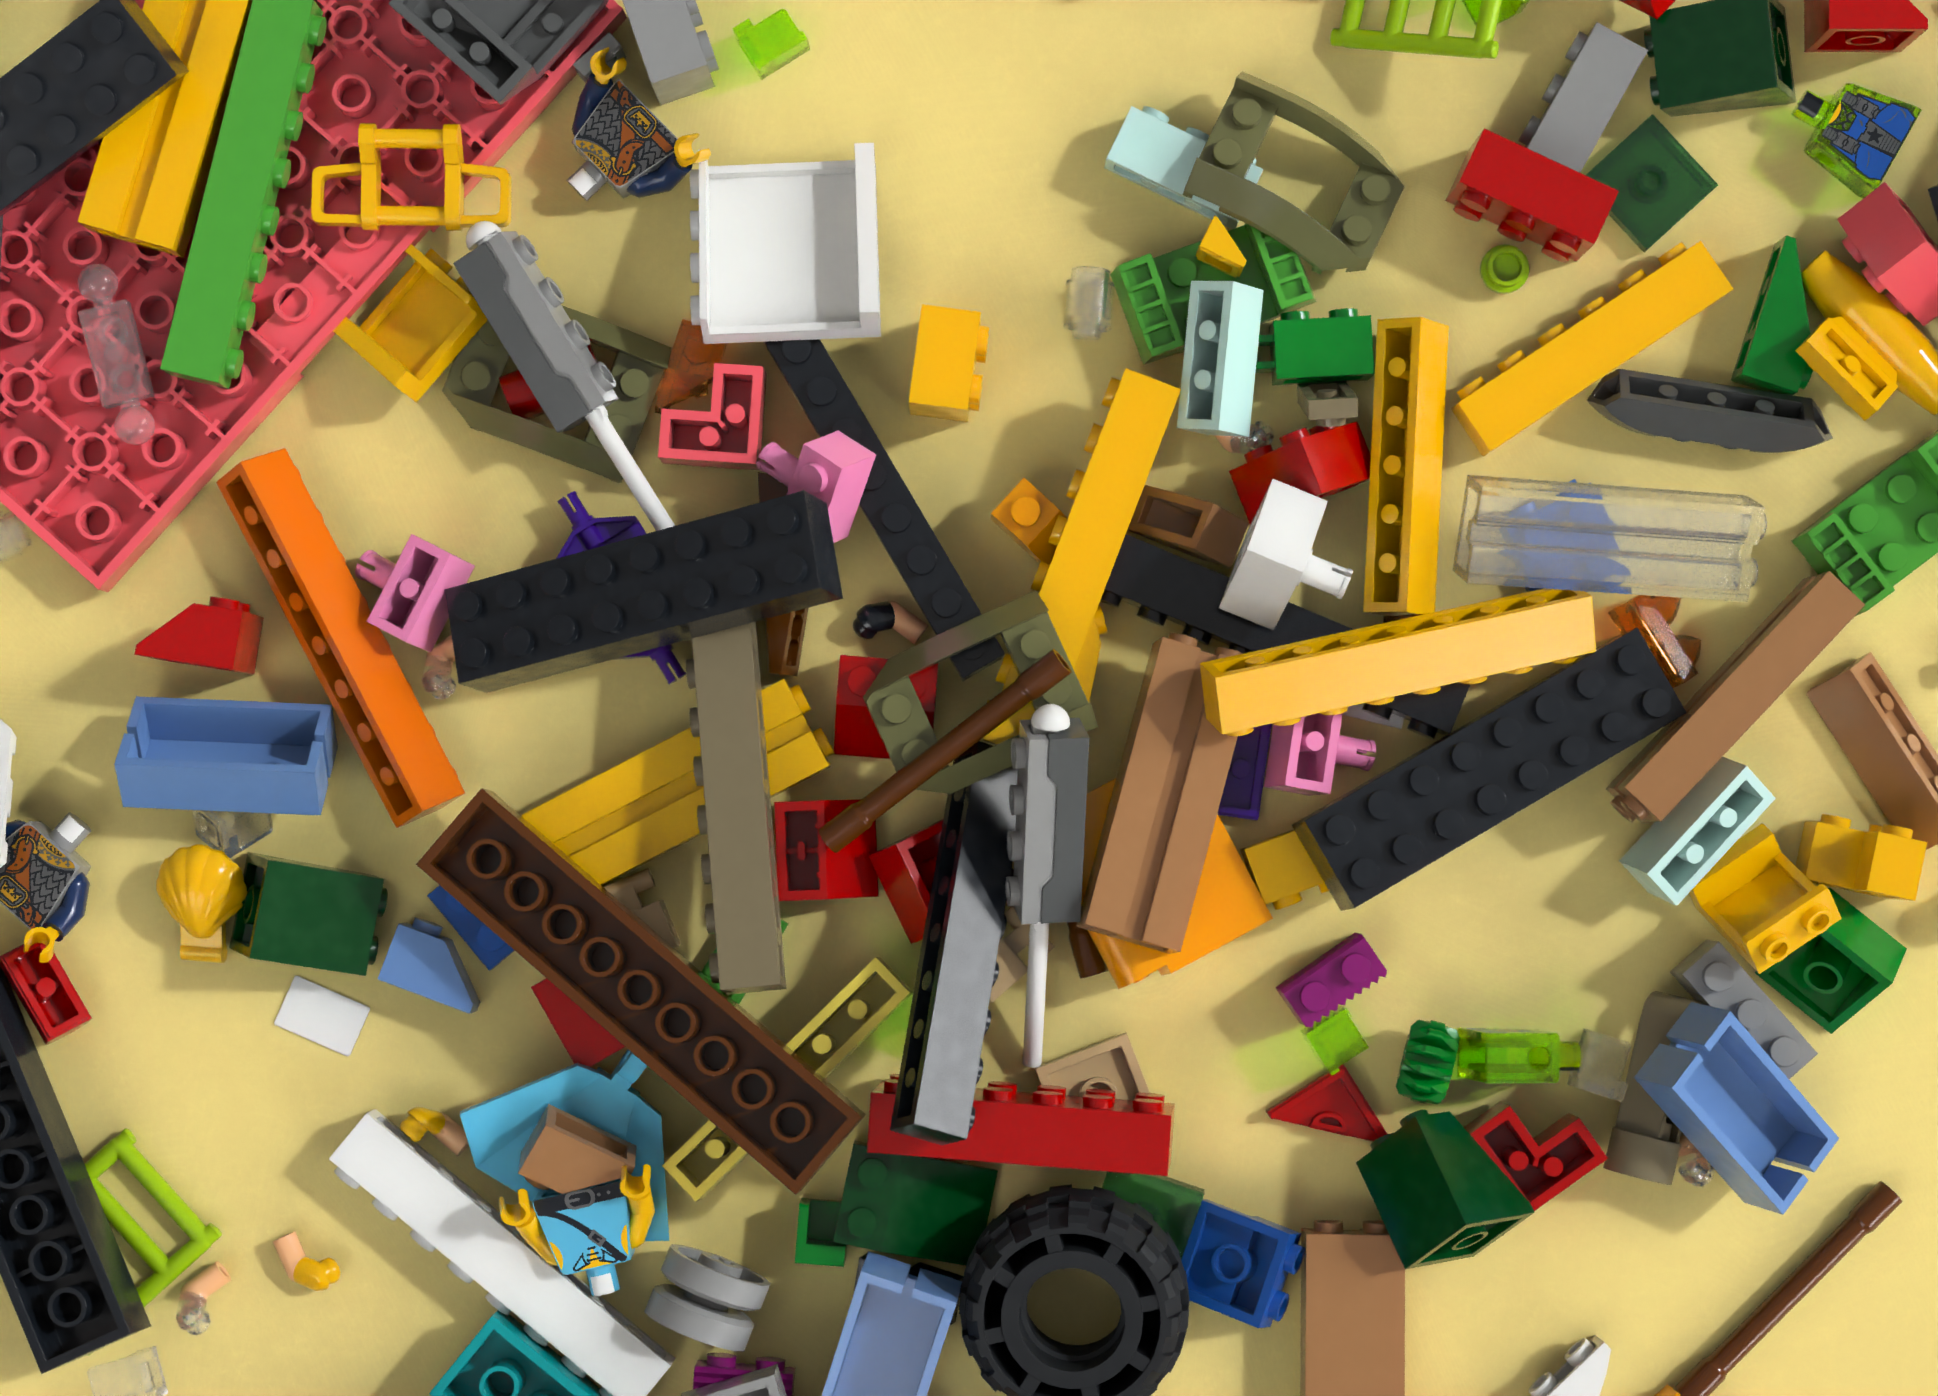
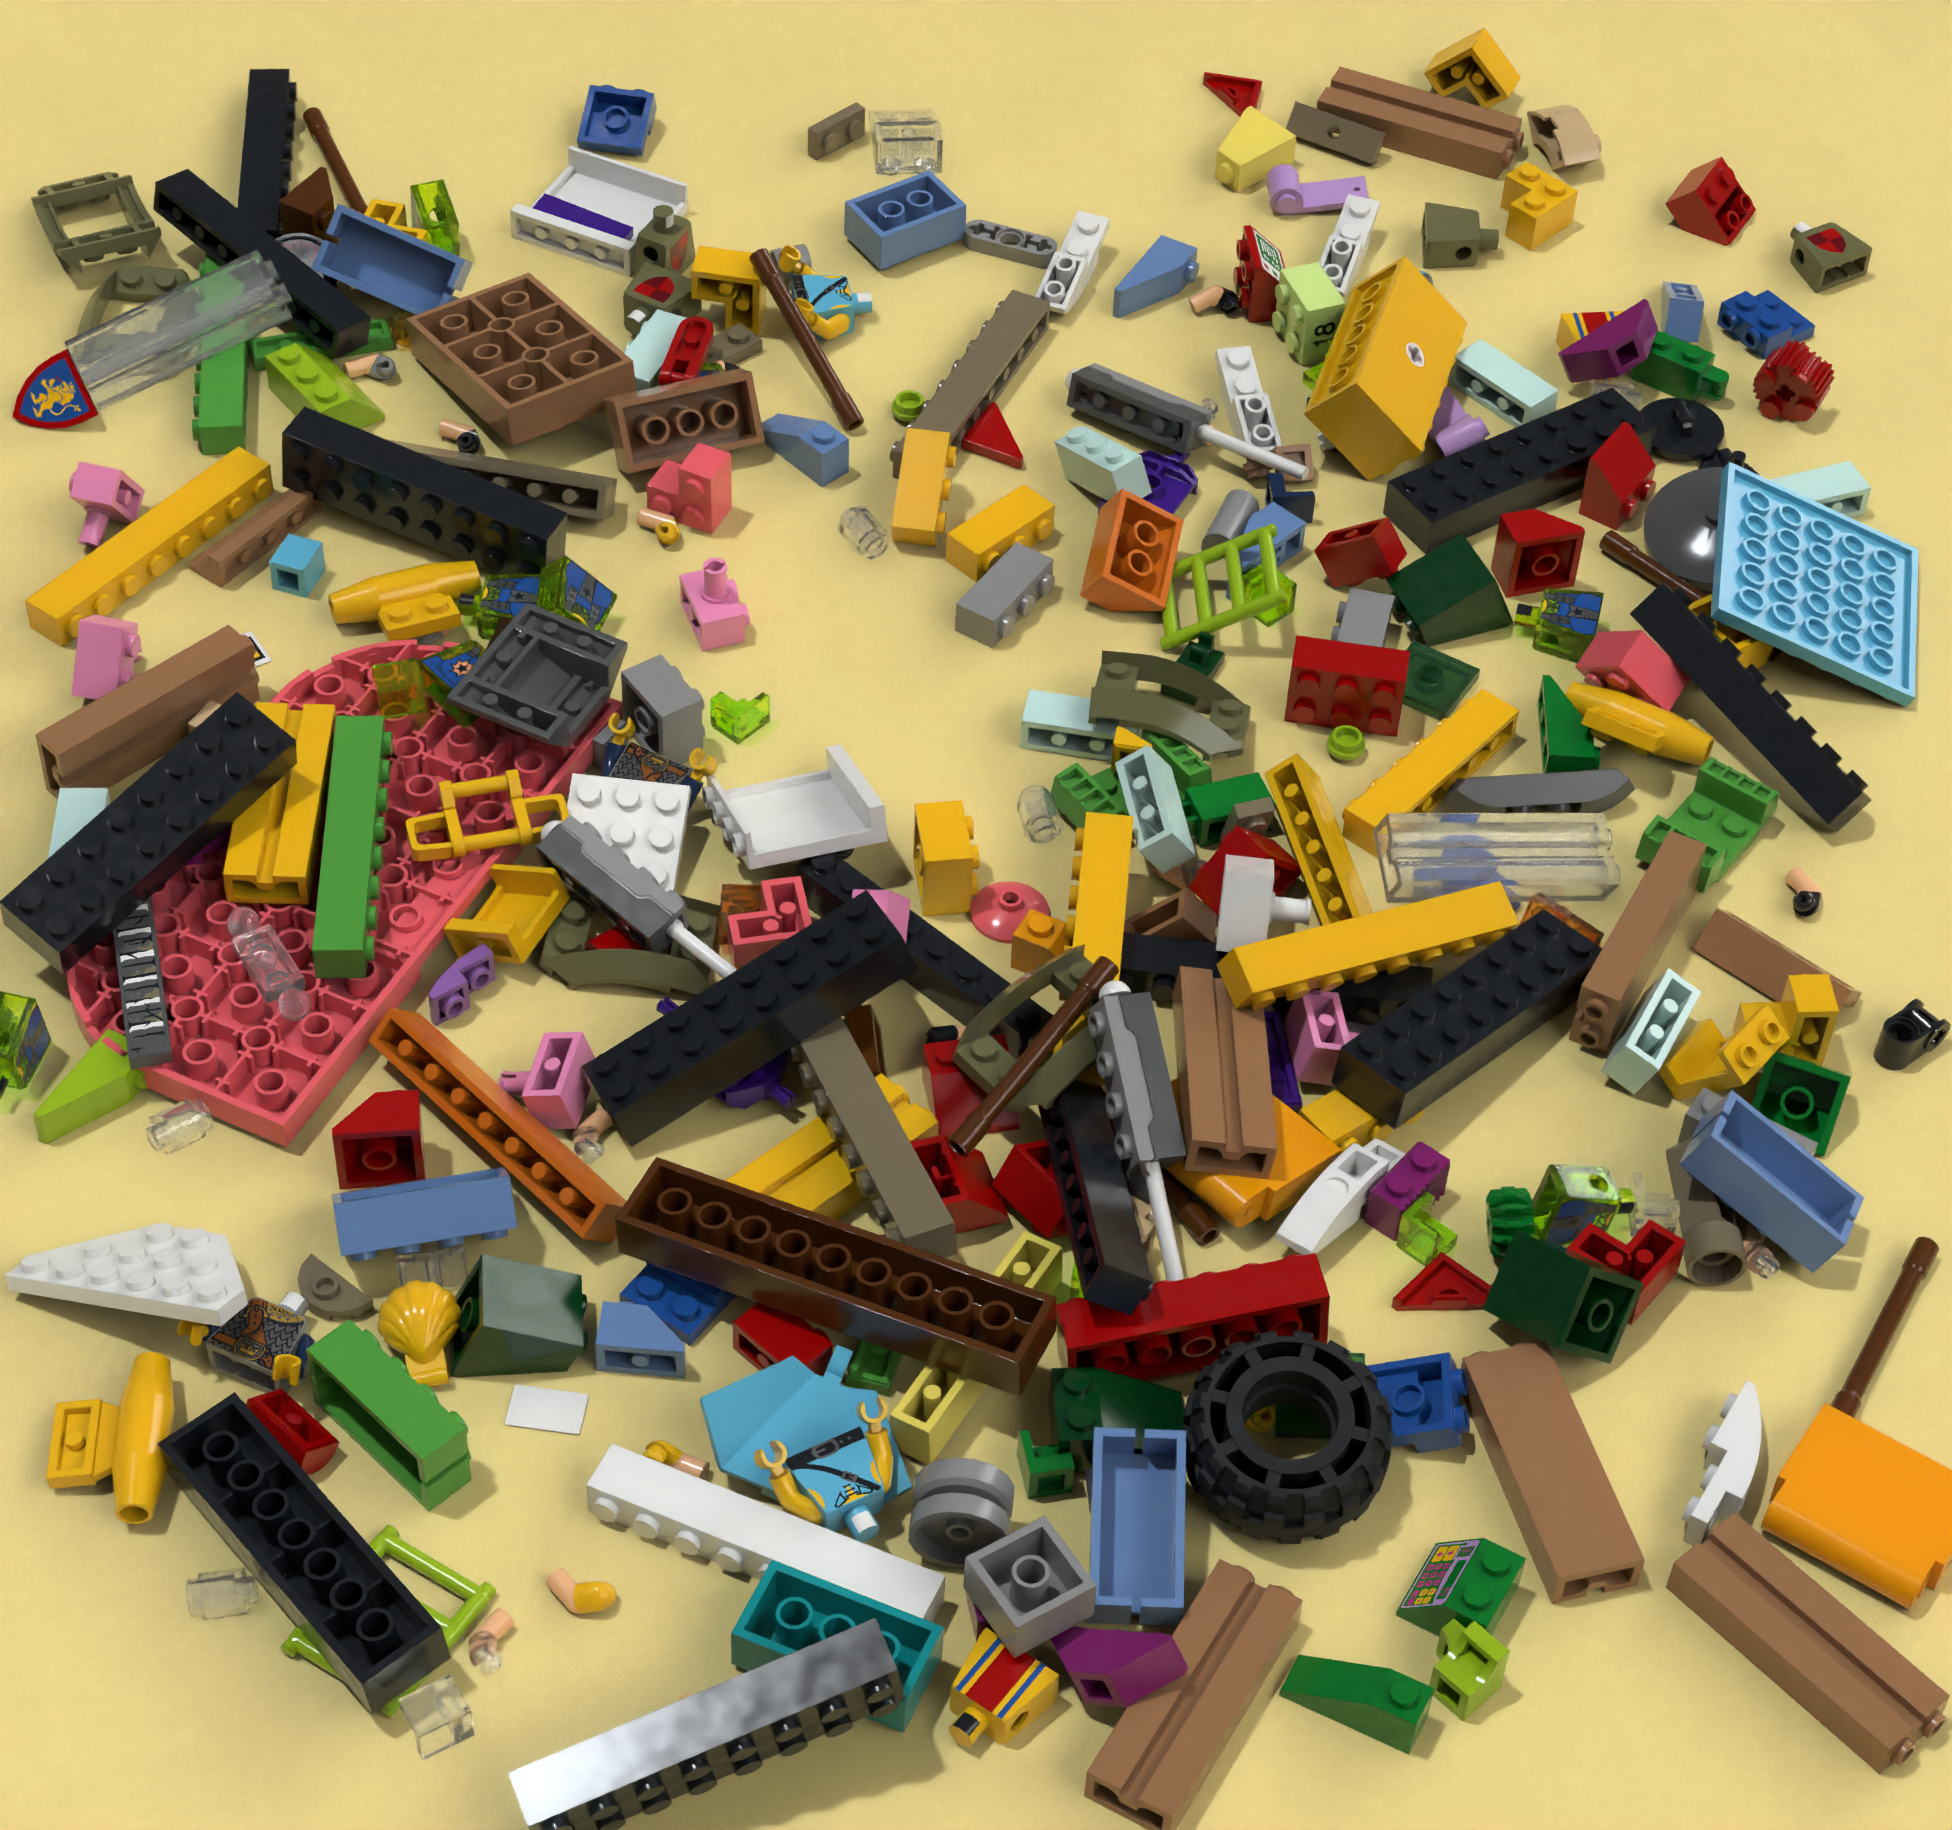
camera: 20 degrees left, 40 degrees down
medium nougat slope [518,1104,636,1194] -> none
none -> dark tan plate [298,1254,374,1320]
none -> bright green piece [306,1319,471,1512]
none -> medium lavender slope [428,943,496,1026]
none -> white plate [563,773,691,892]
none -> coral dish [970,881,1050,943]
none -> dark green plate [1160,631,1225,706]
none -> white slope [1275,1138,1406,1255]

